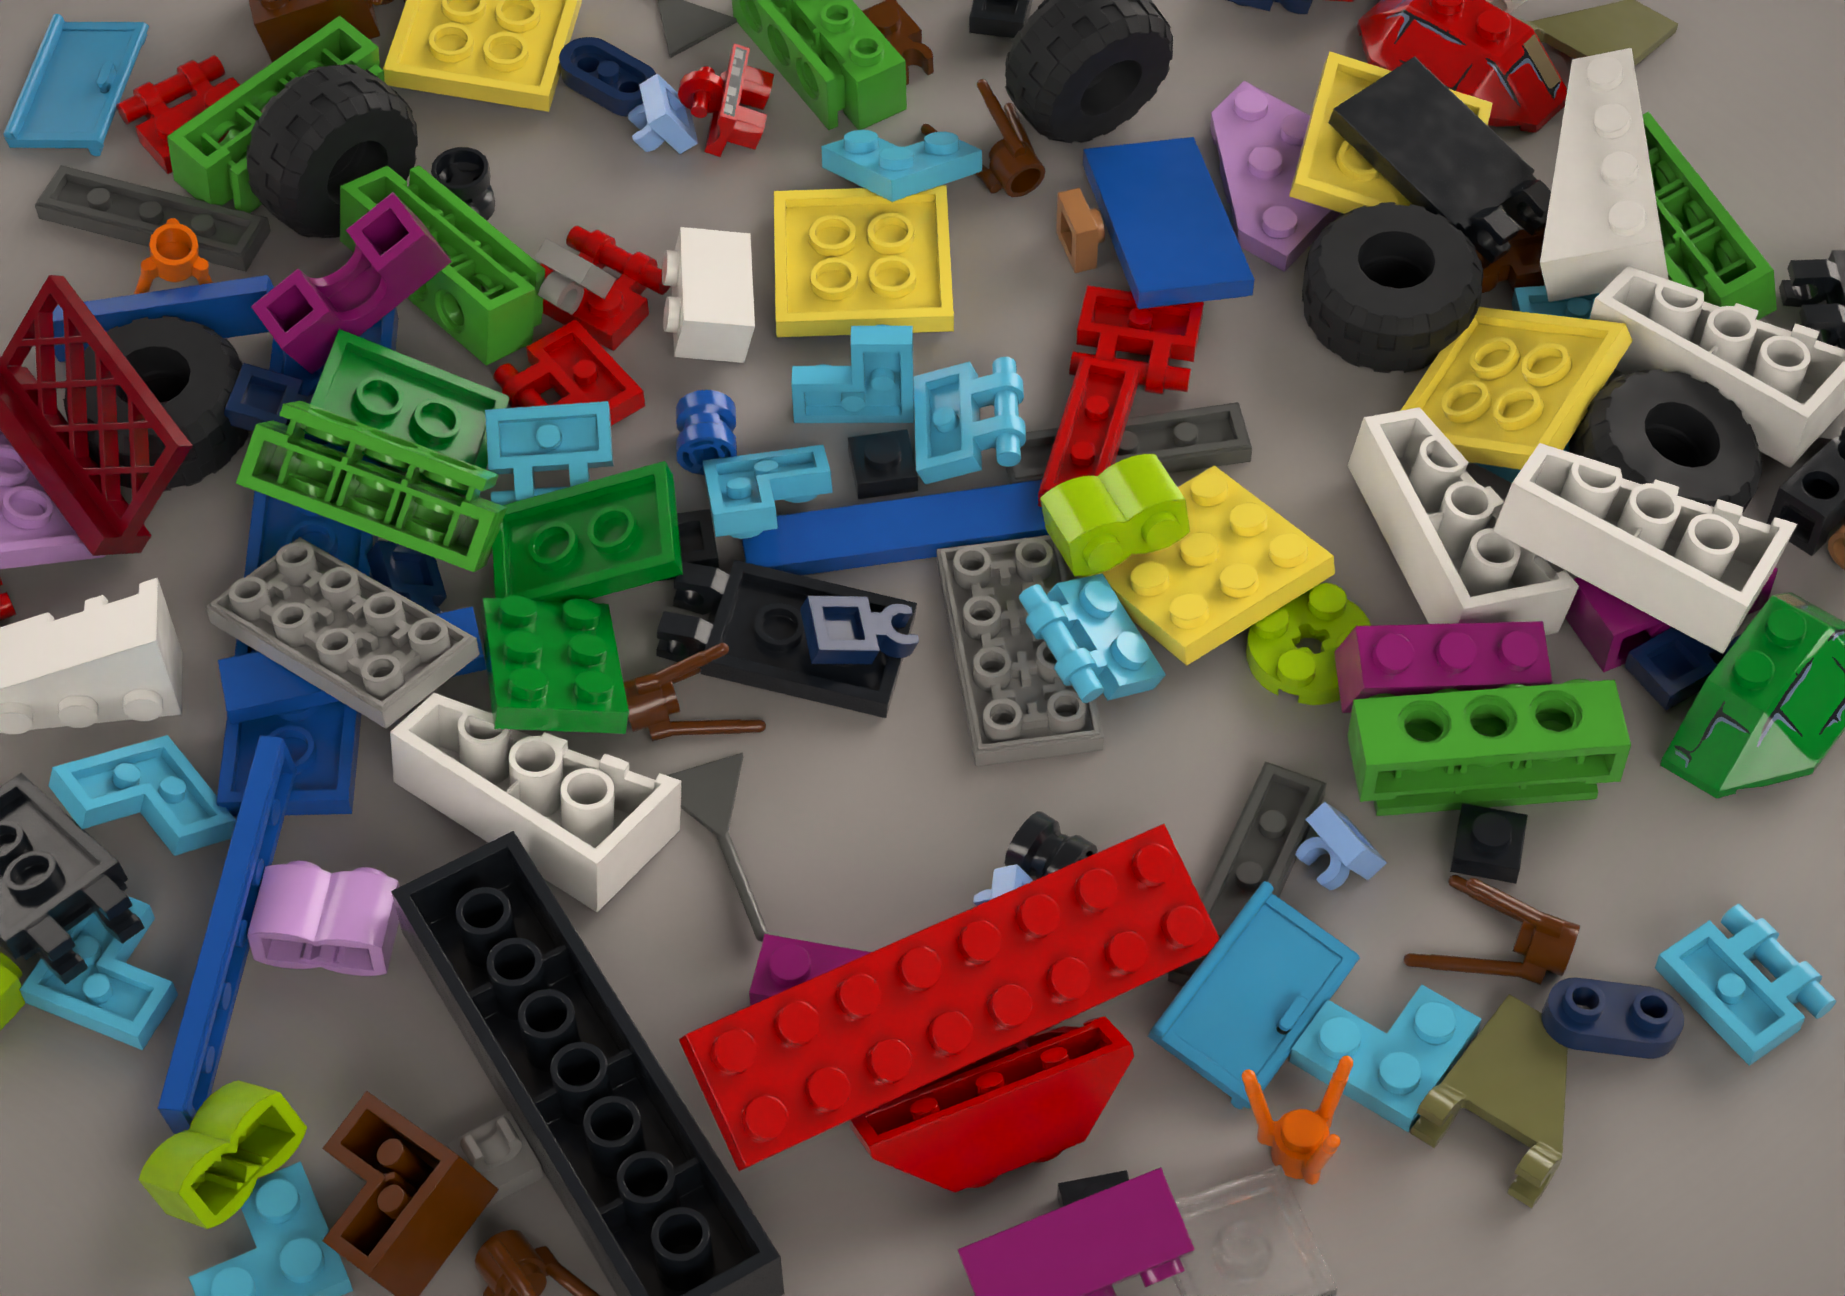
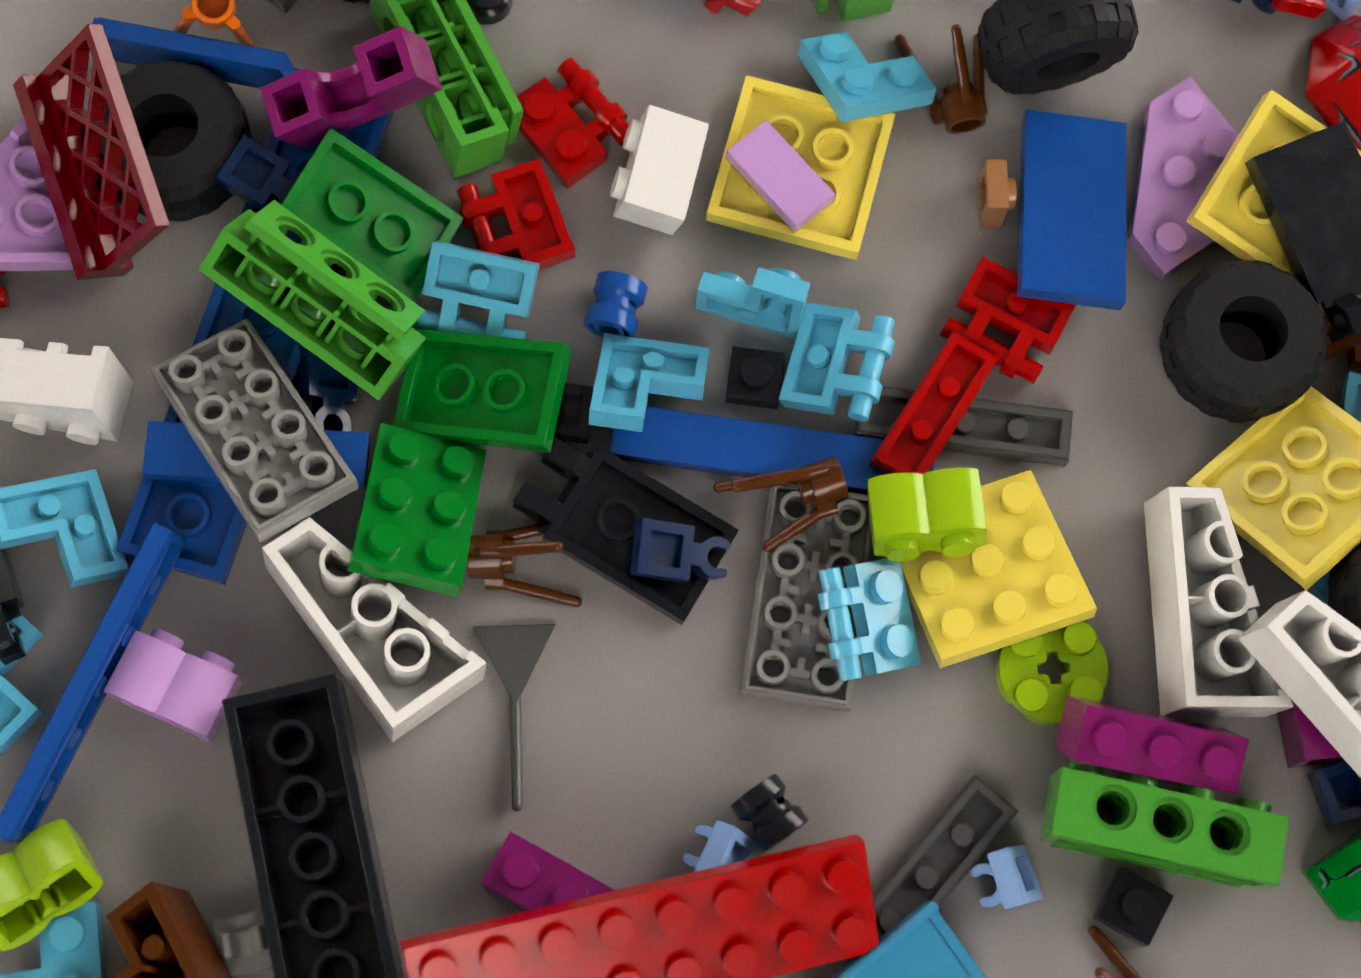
camera: 10 degrees right, 20 degrees up
light grey tile [534,238,616,315] -> none
none -> reddish brown plant [713,456,849,552]
none -> lavender tile [726,120,836,232]

